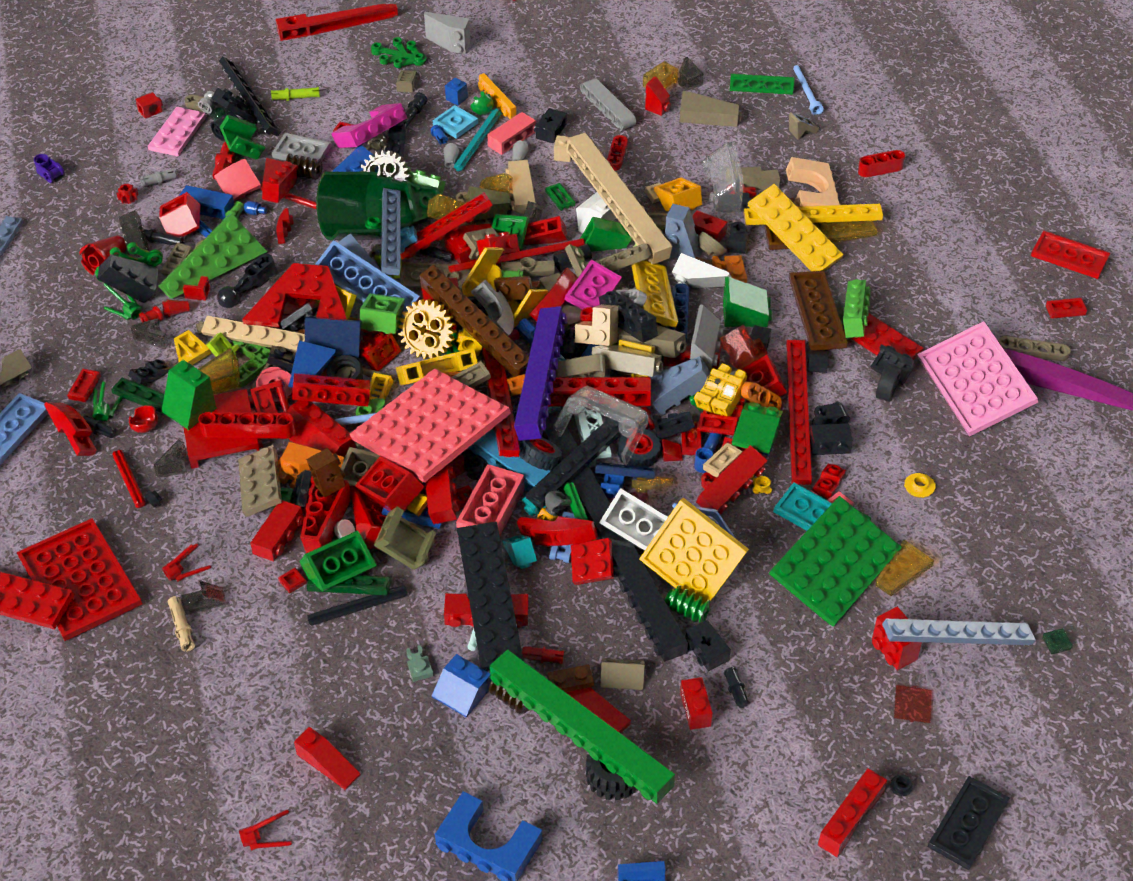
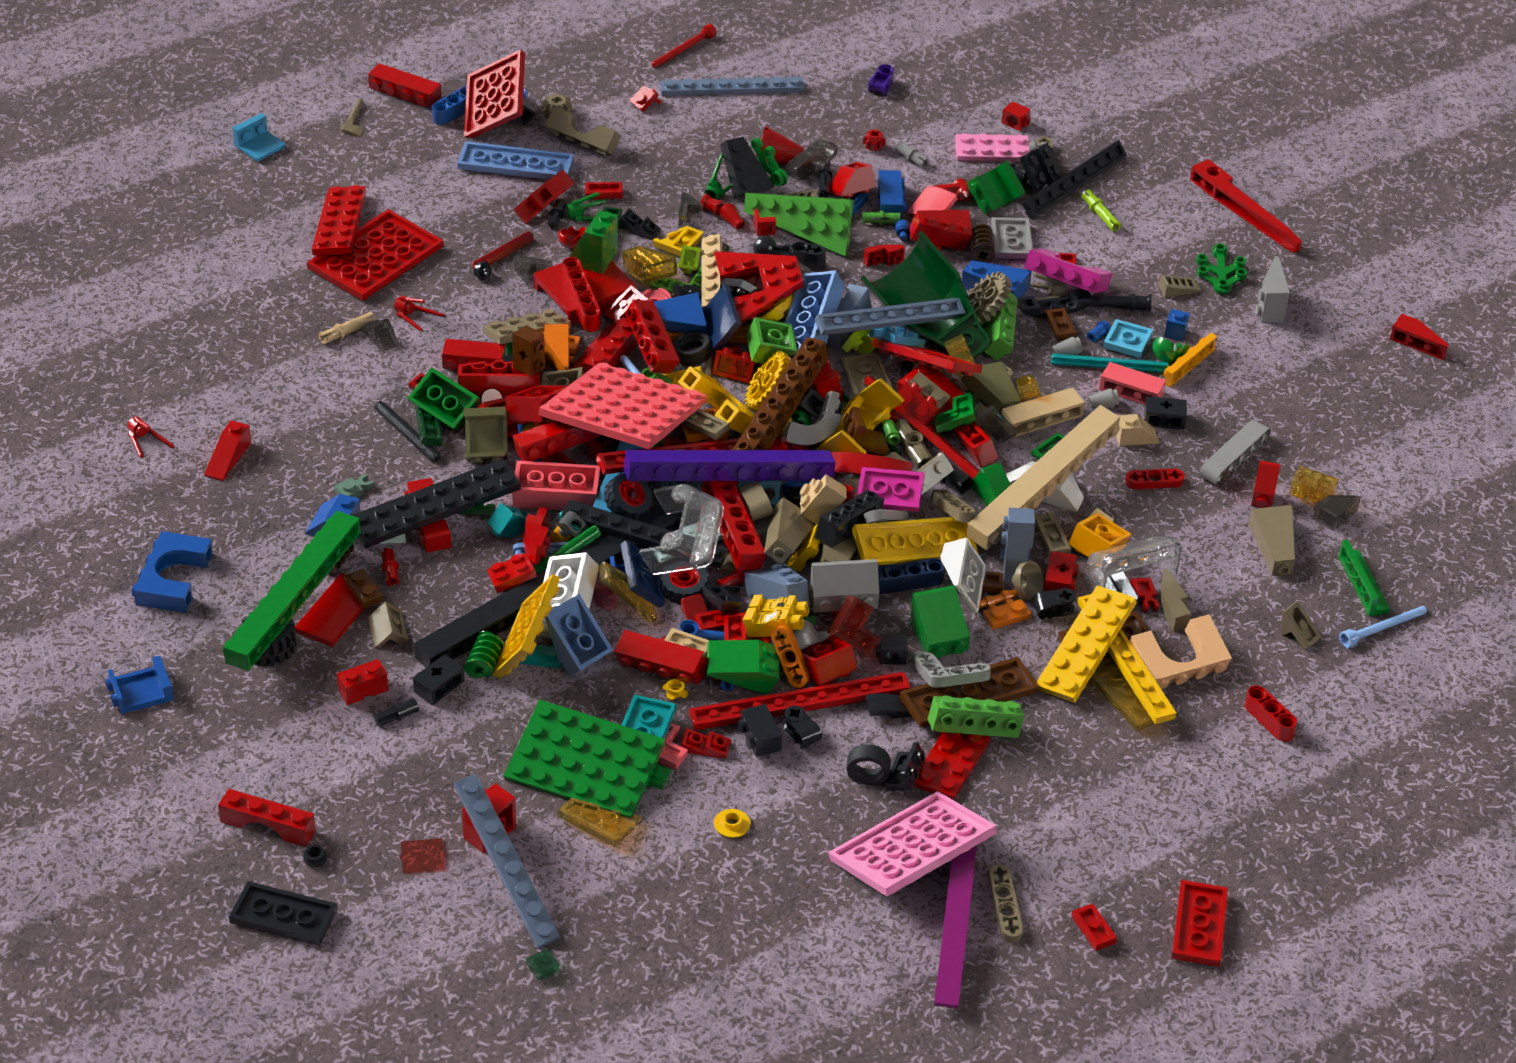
camera: 70 degrees right, 5 degrees down
none -> light grey beam [914,652,990,688]
none -> reddish brown plate [1045,308,1076,341]

